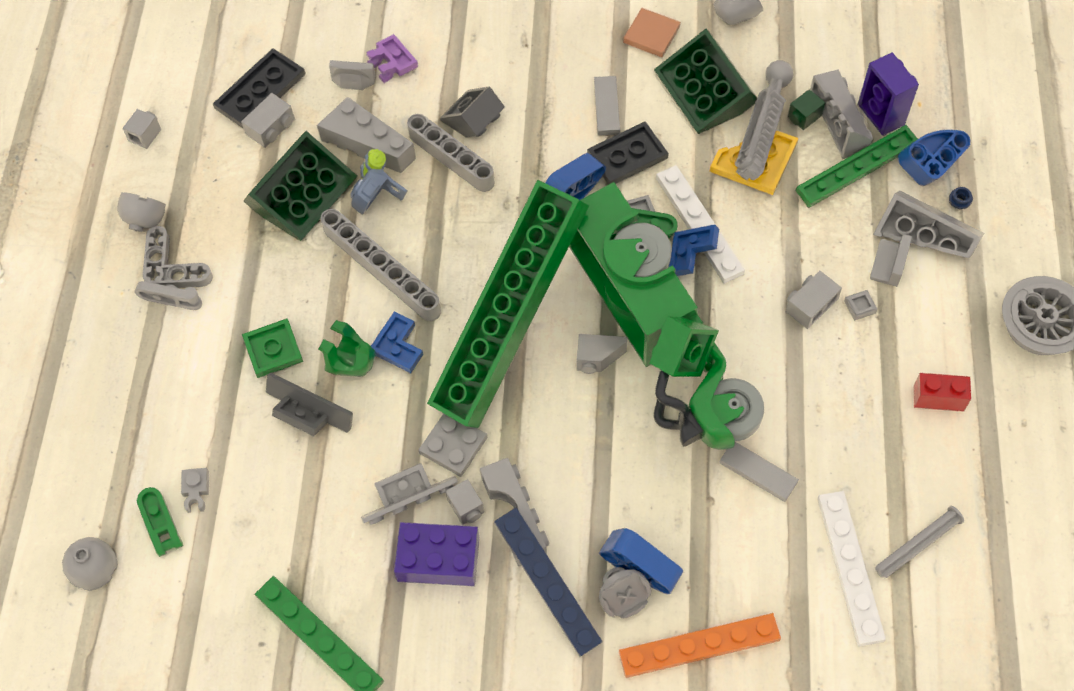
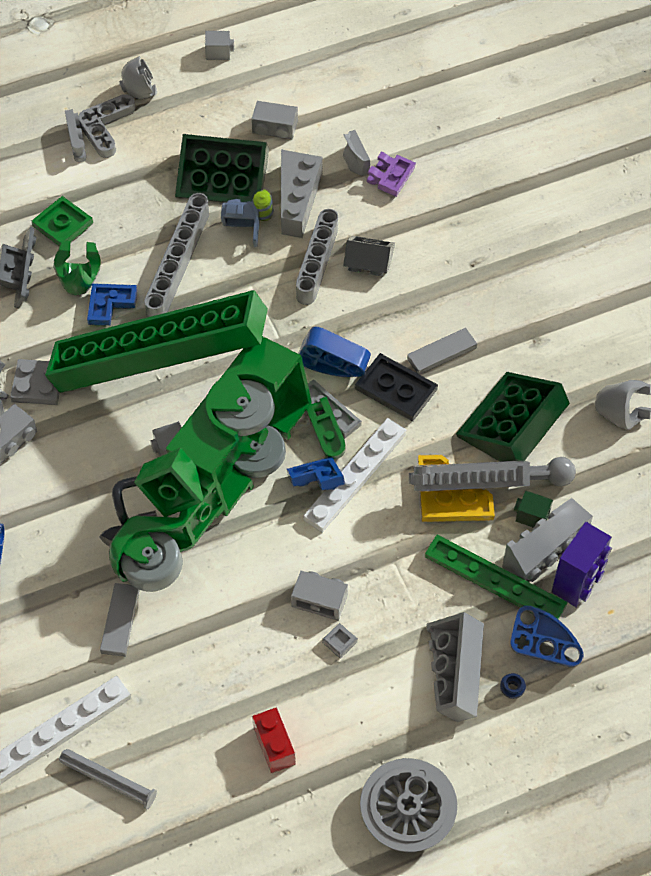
camera: 60 degrees right, 5 degrees down
black plate [213,48,306,129] -> none
nougat tile [623,8,681,58] -> none
light grey panel [870,234,912,287] -> none

